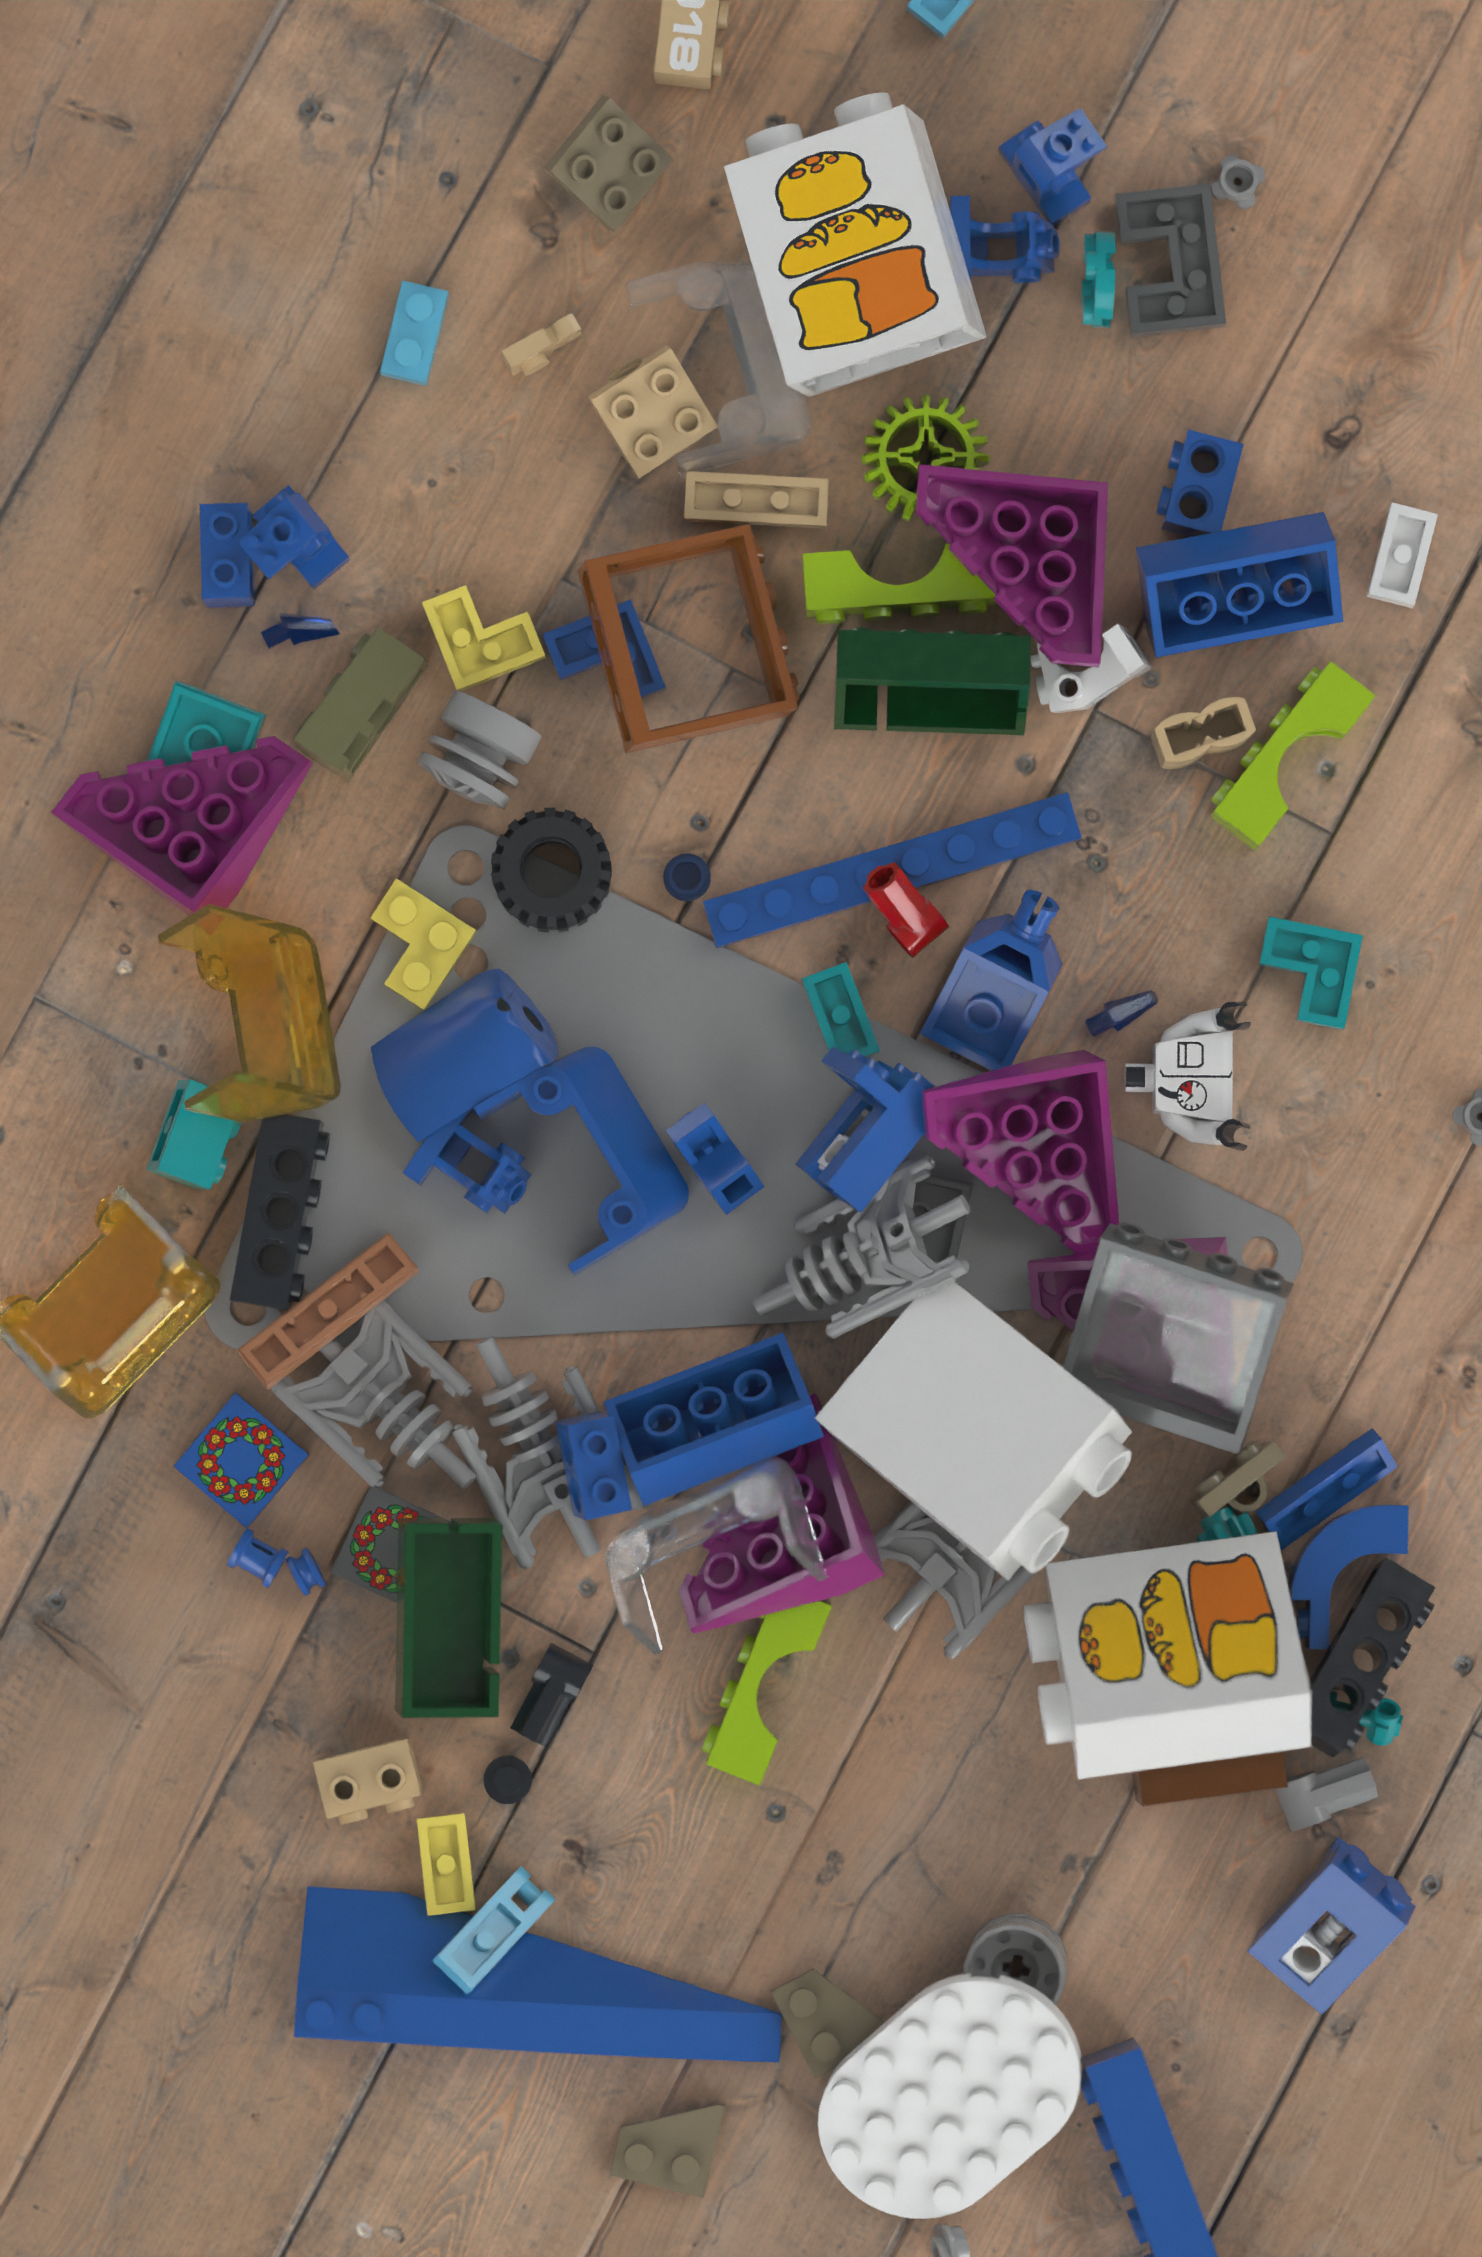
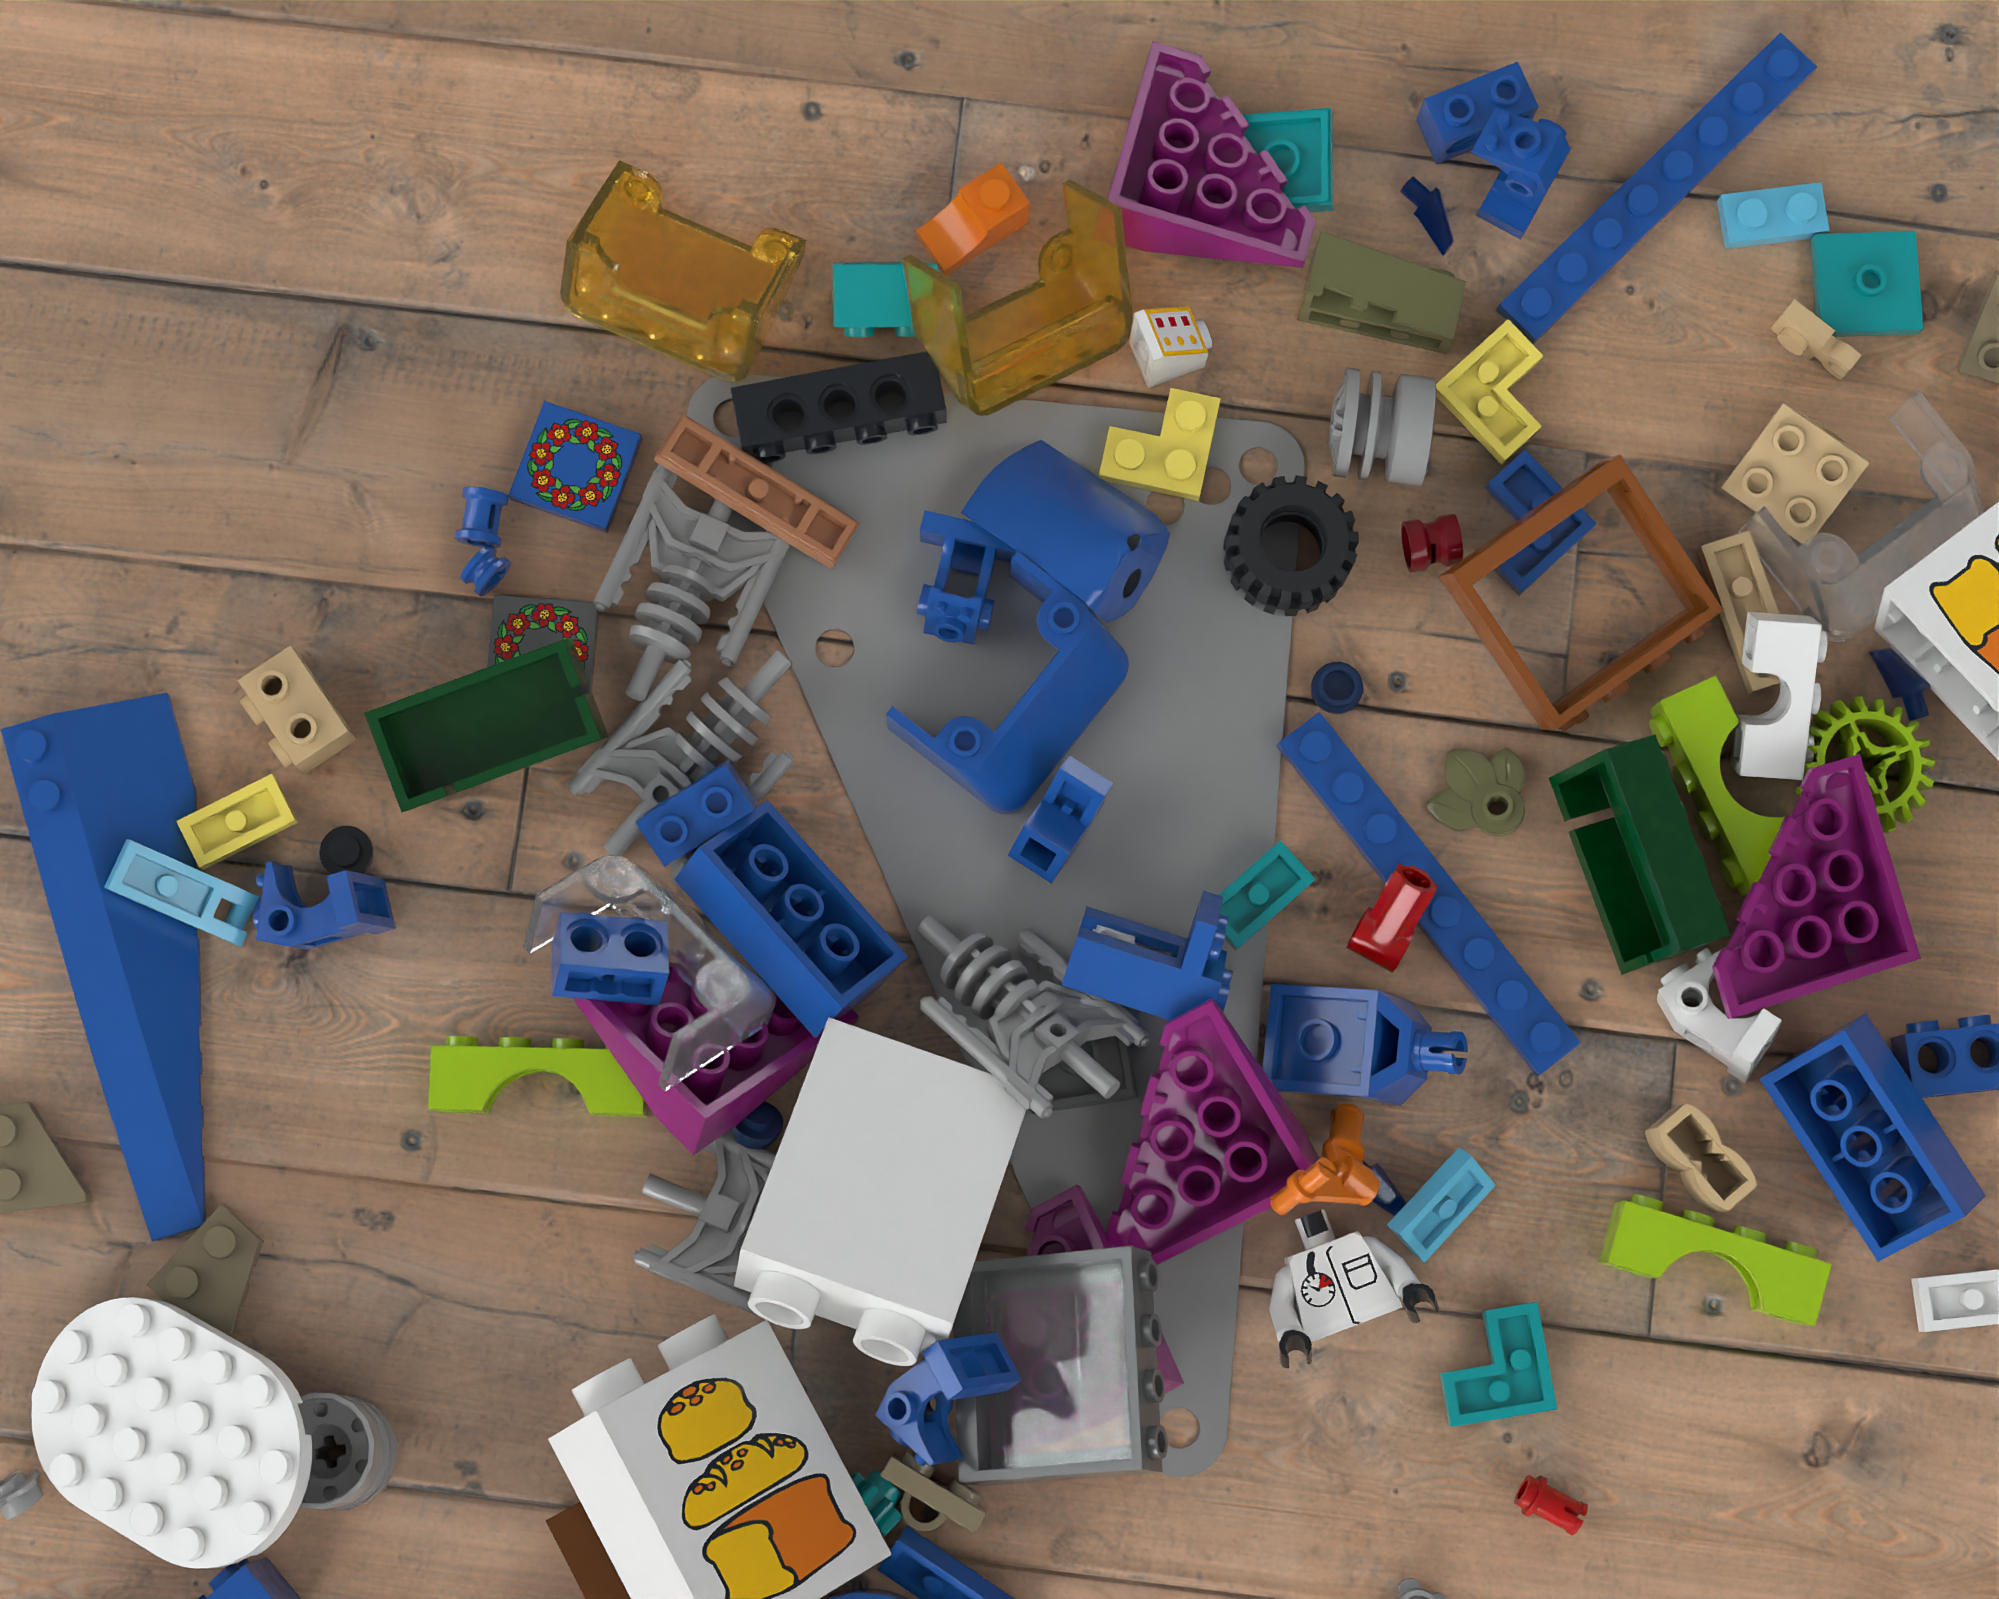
camera: 65 degrees right, 5 degrees down
black piece [510,1643,594,1747] -> none
none -> blue tile [253,861,396,950]
none -> blue brick [552,912,669,1005]
none -> dark blue plate [732,1101,783,1149]
none -> blue tile [875,1333,1022,1466]
none -> orange arch [916,162,1030,277]
none -> white slope [1129,306,1212,388]
none -> orange pin [1270,1104,1380,1215]
none -> medium azure plate [1387,1147,1496,1263]
none -> dark red wheel [1401,514,1463,573]
none -> olive plate [1426,747,1526,836]
none -> blue plate [1496,32,1817,344]
none -> red pin [1514,1475,1588,1536]
none -> white arch [1730,612,1827,780]
none -> teal plate [1810,231,1923,337]
none -> clear blue bar [1869,648,1931,721]

